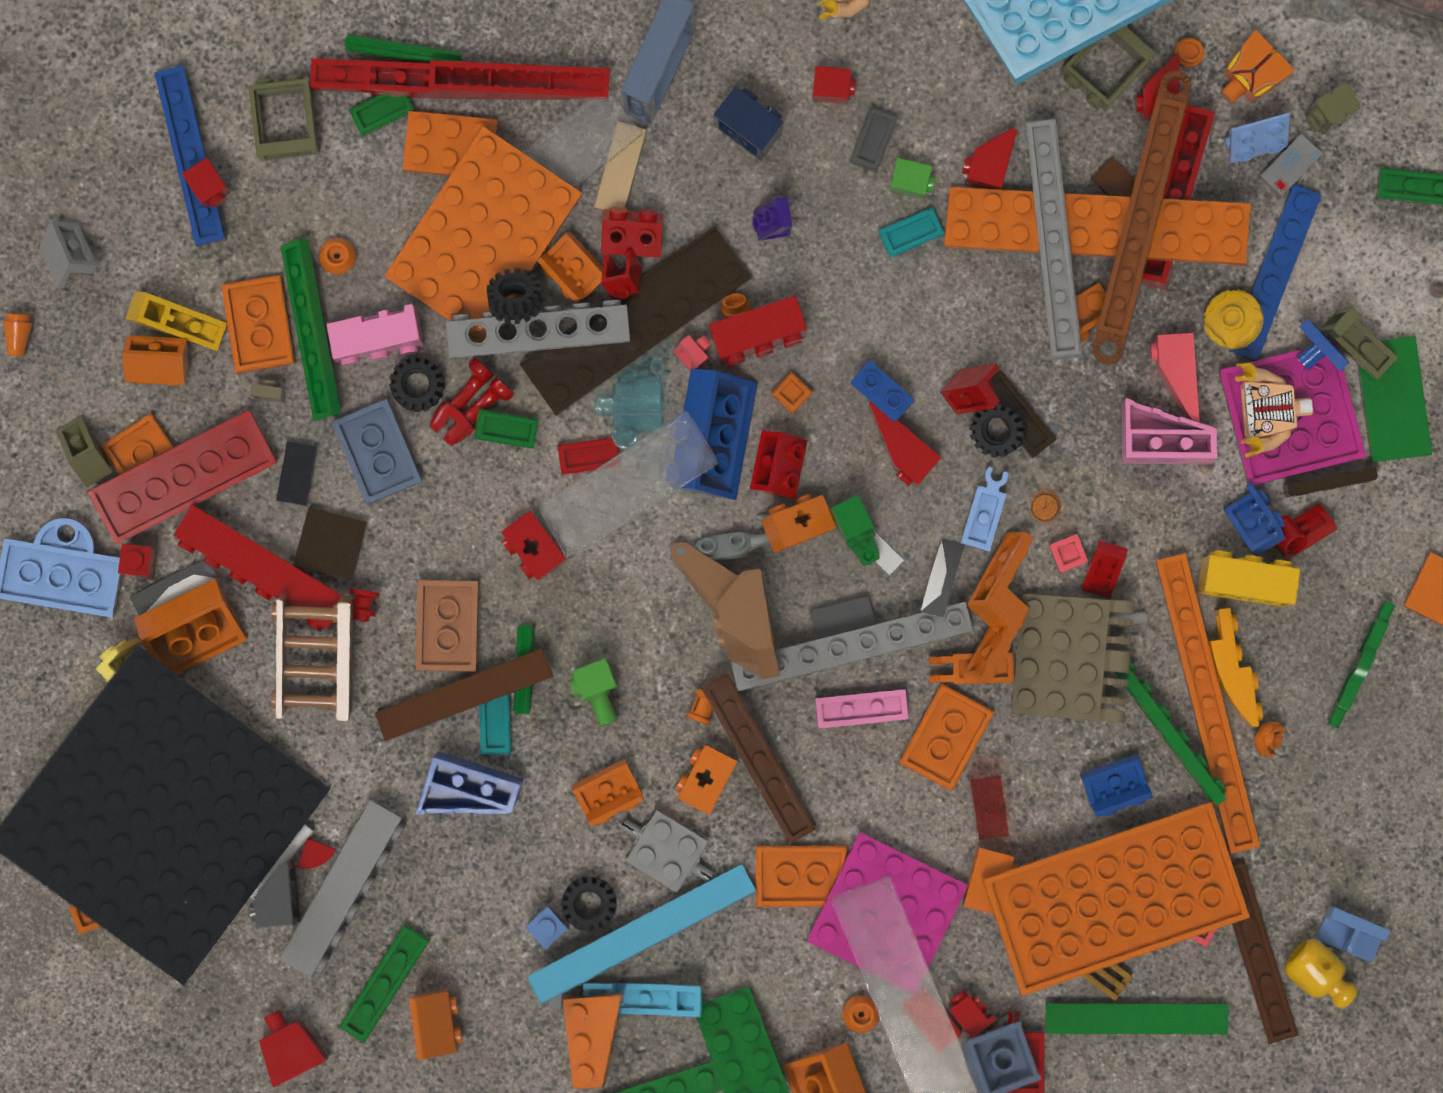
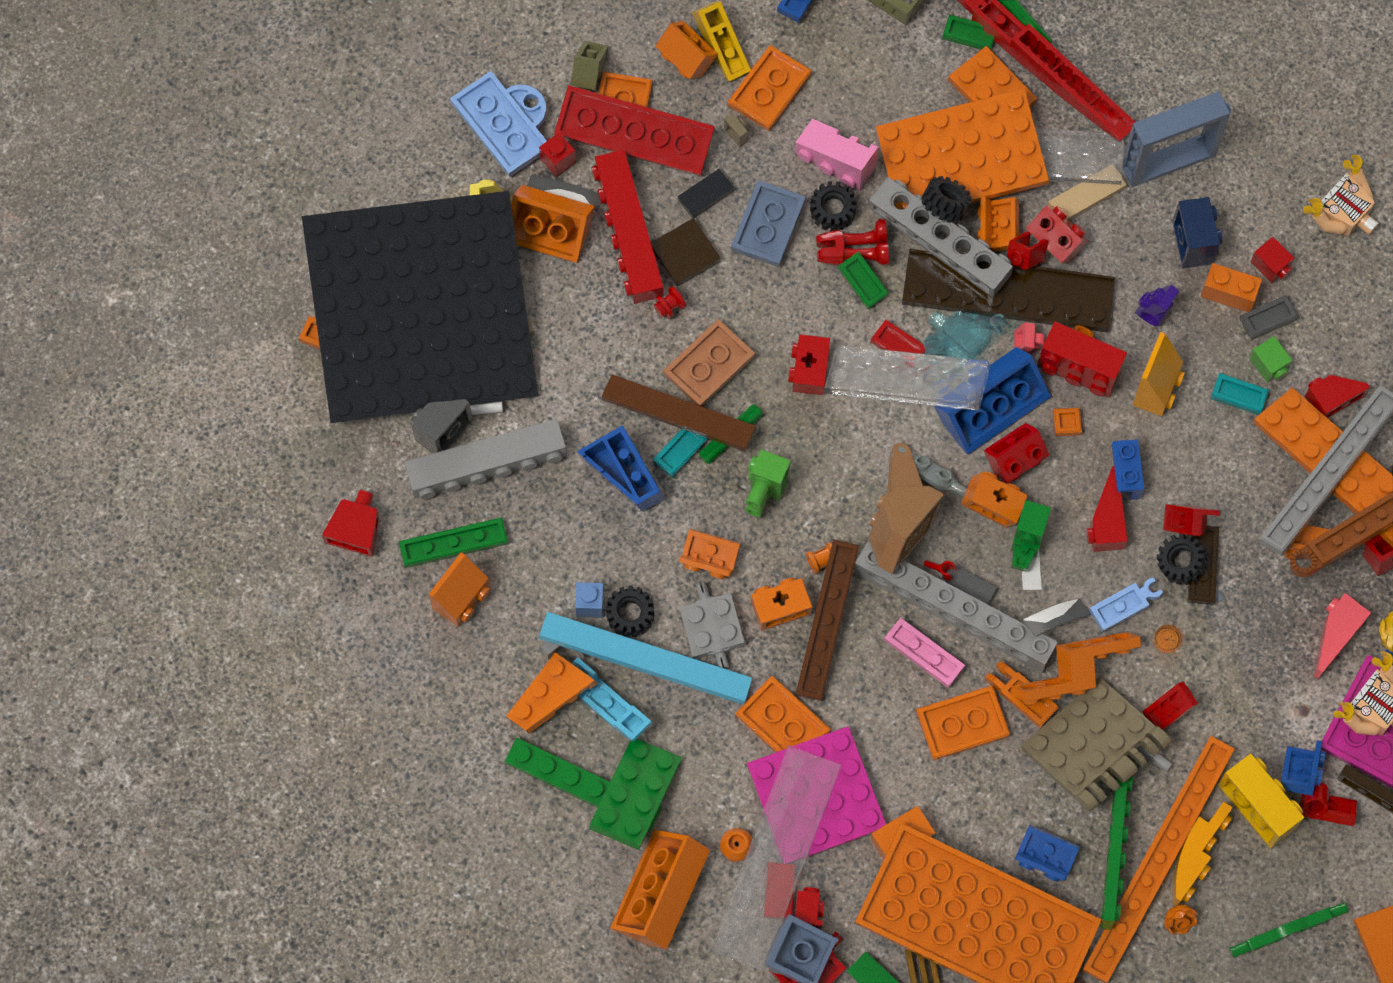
camera: 45 degrees right, 15 degrees down
medium nougat fence [271,593,354,721] -> none
green plate [280,238,341,421] -> none
red tile [297,838,336,869] -> none
orange plate [319,238,356,275] -> none
clear red panel [968,776,1009,840] -> none
coral plate [1049,534,1089,573] -> none
bright pink wedge [1121,398,1217,465] -> none
none -> red hand [924,560,957,581]
none -> light orange slope [1133,332,1185,416]
none -> orange brick [1201,263,1262,312]

